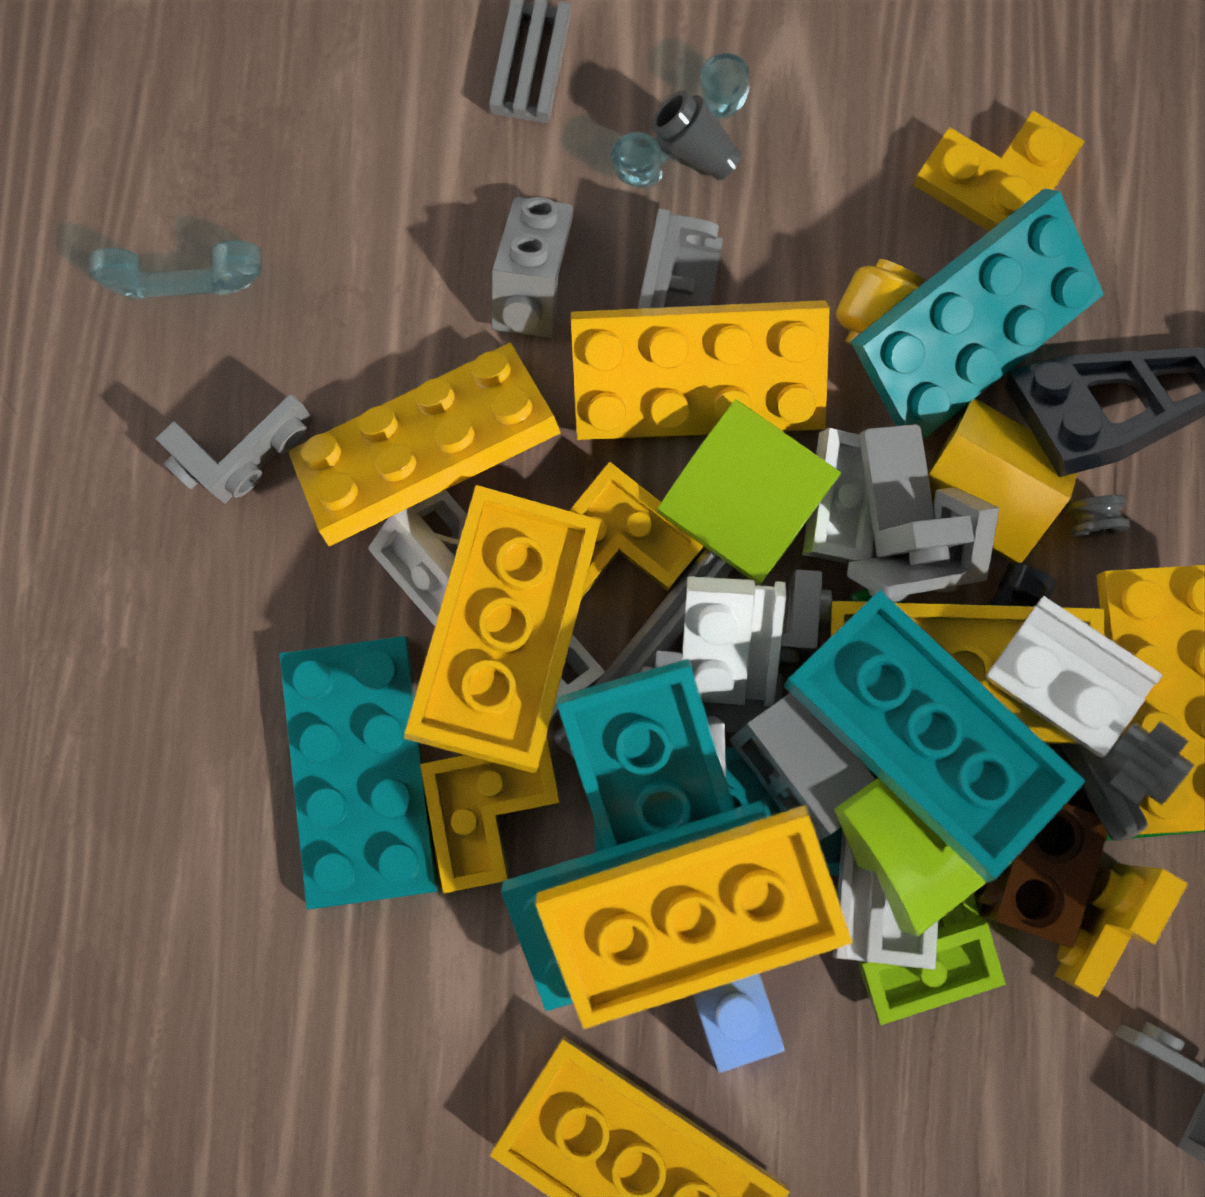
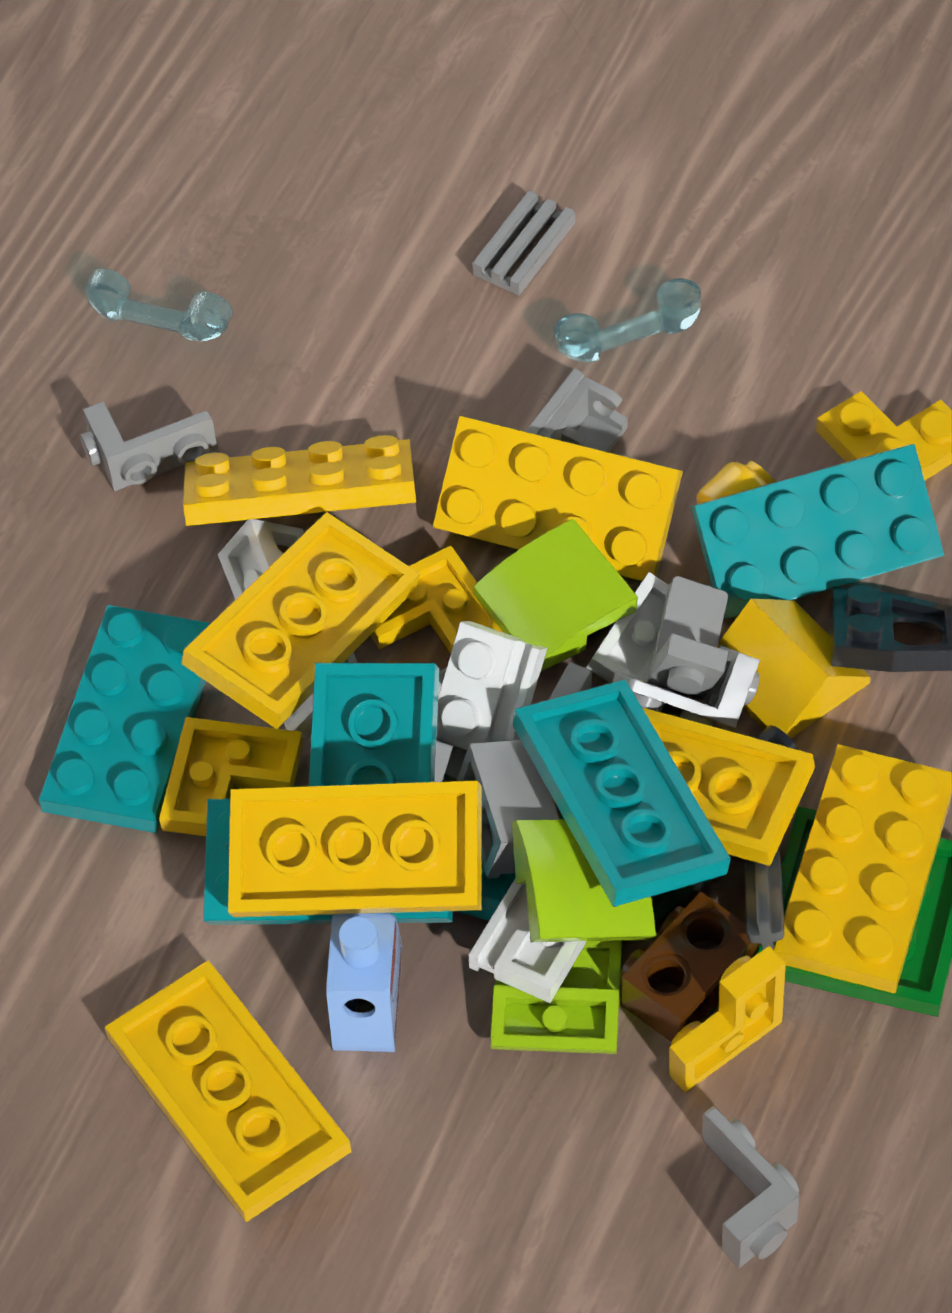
camera: 20 degrees right, 25 degrees down
light grey bracket [492,197,573,338] -> none
dark grey cone [652,90,742,180] -> none
white plate [984,596,1162,757] -> none
dark grey bush [1066,495,1130,538] -> none
dark grey gear [1103,721,1194,806] -> none

